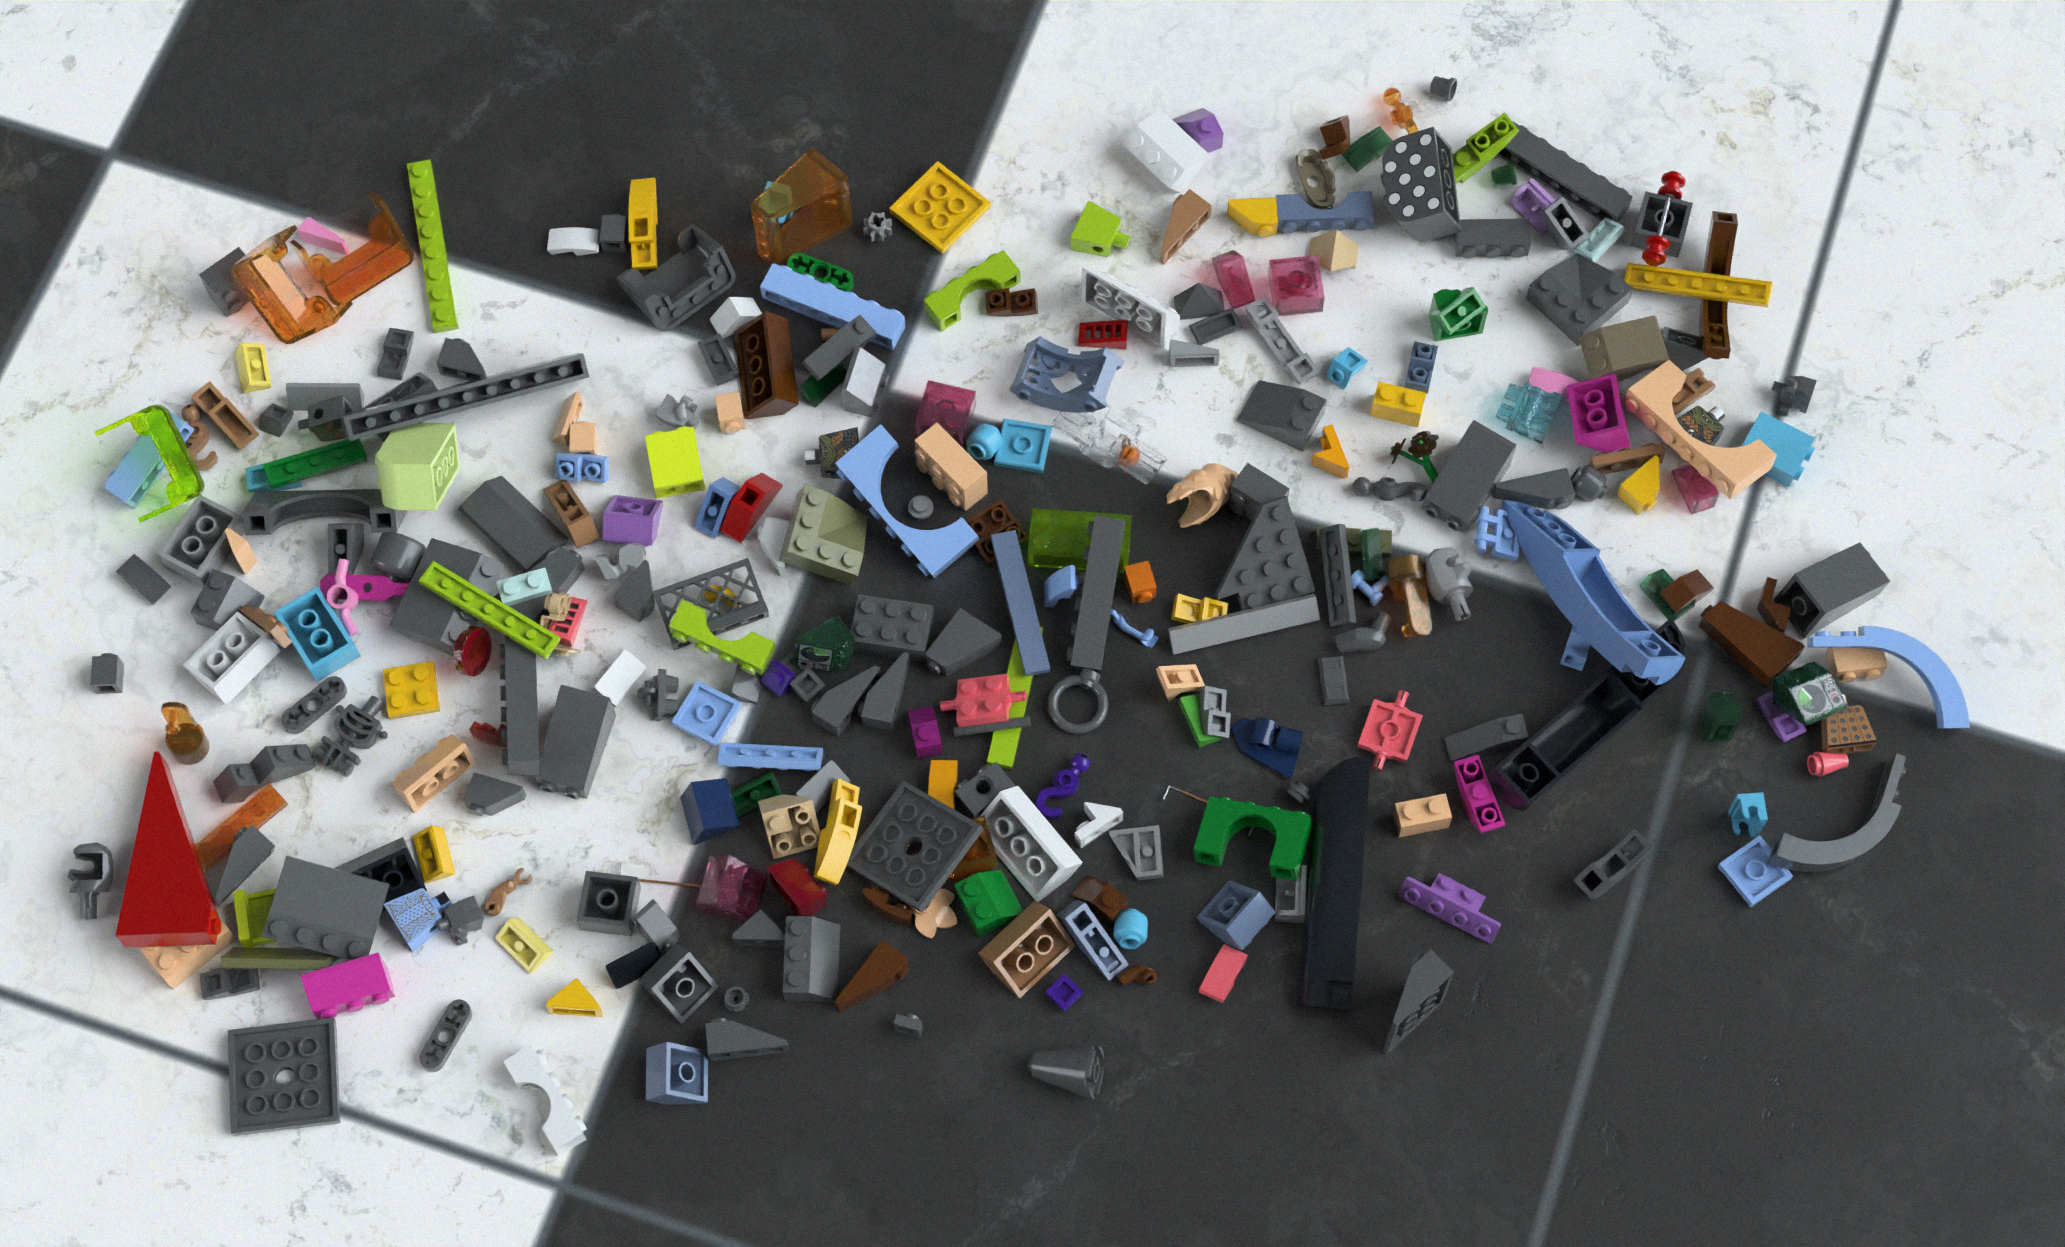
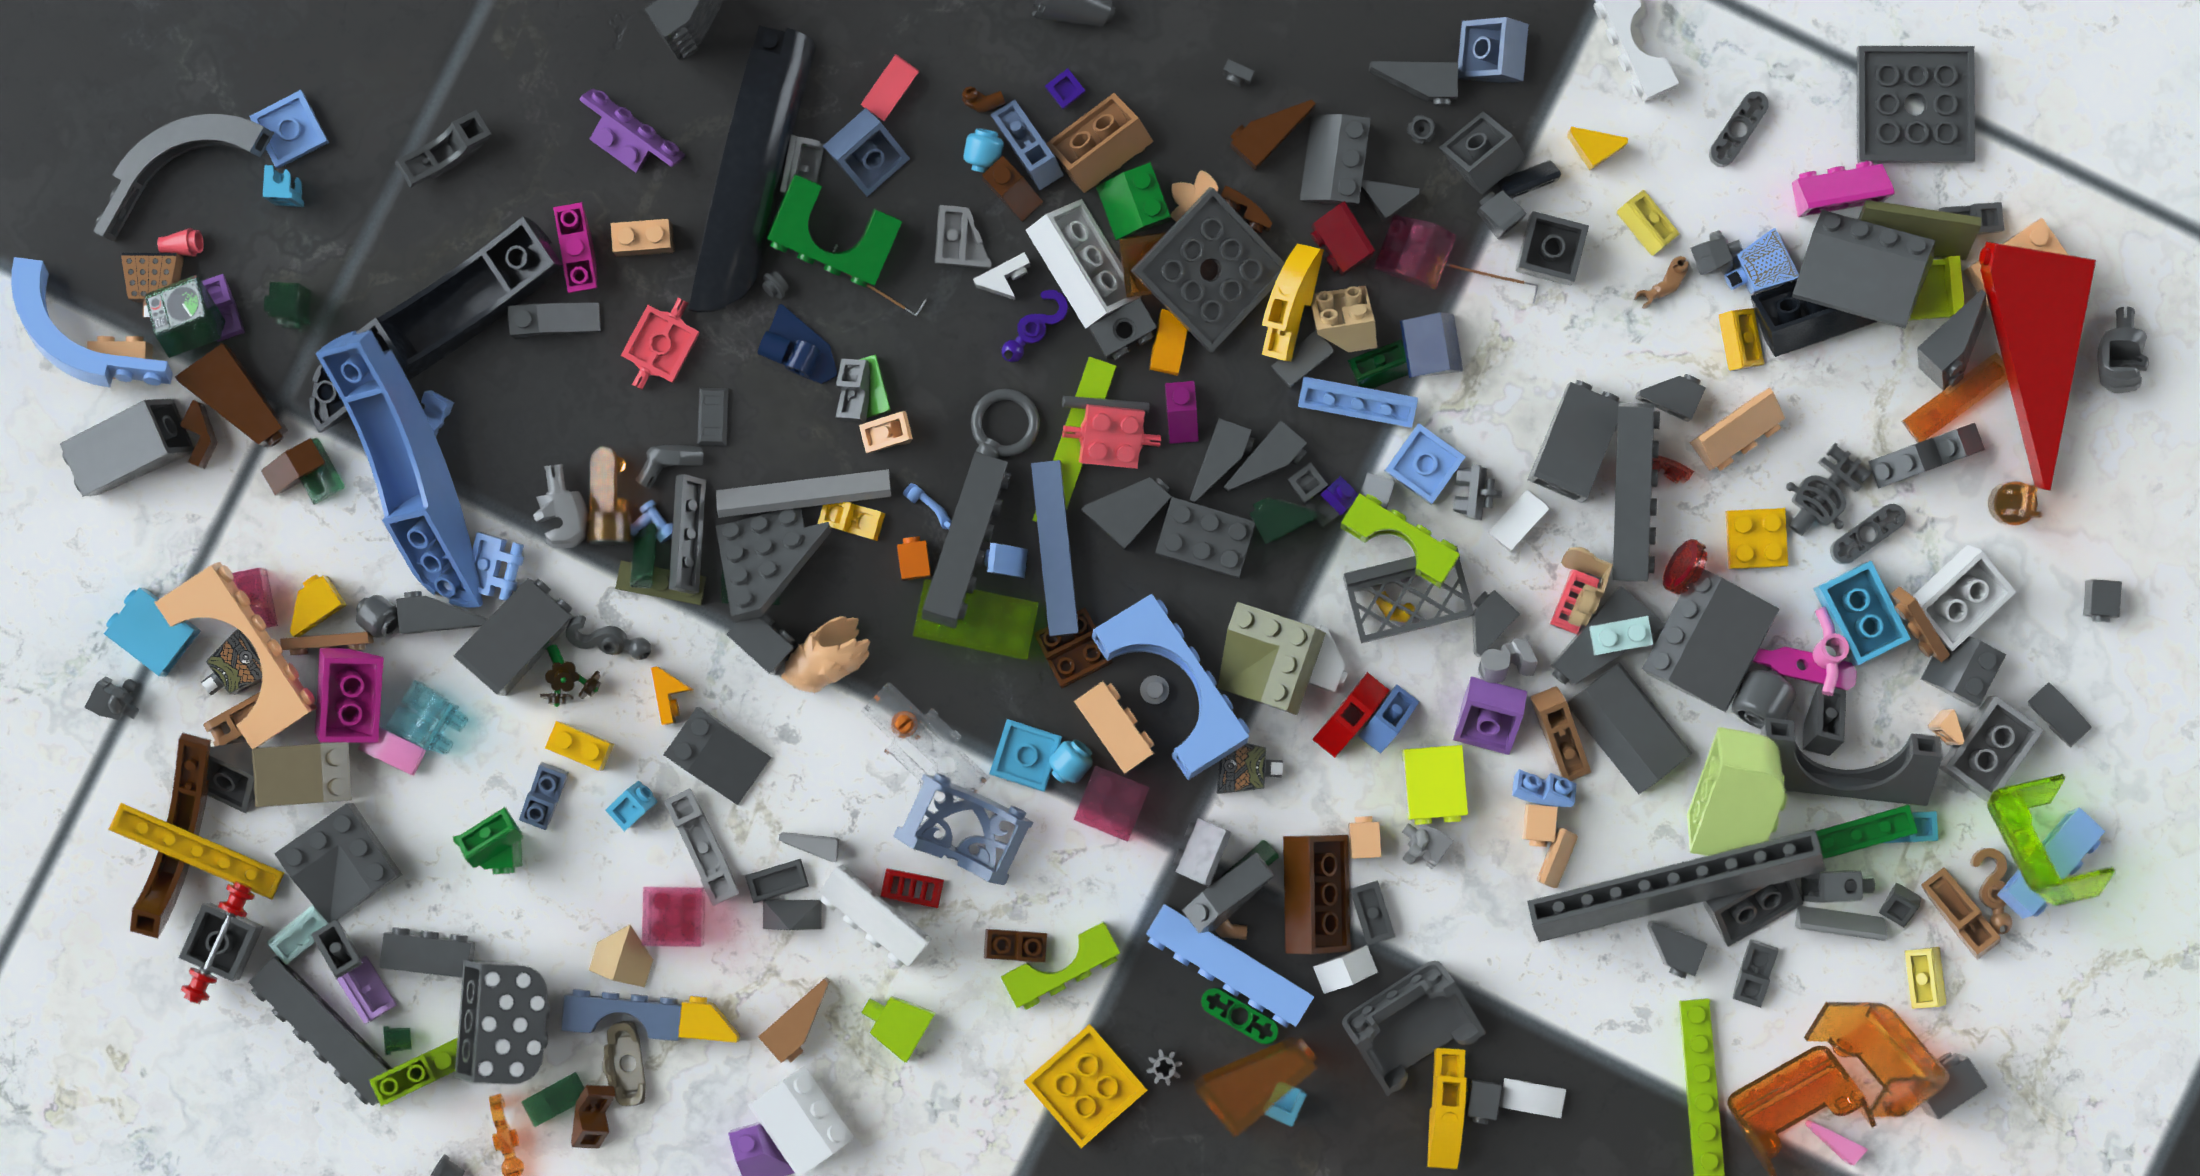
camera: 170 degrees left, 20 degrees up
lime tile [418,561,561,660] -> none
clear pink slope [1212,250,1255,309] -> none

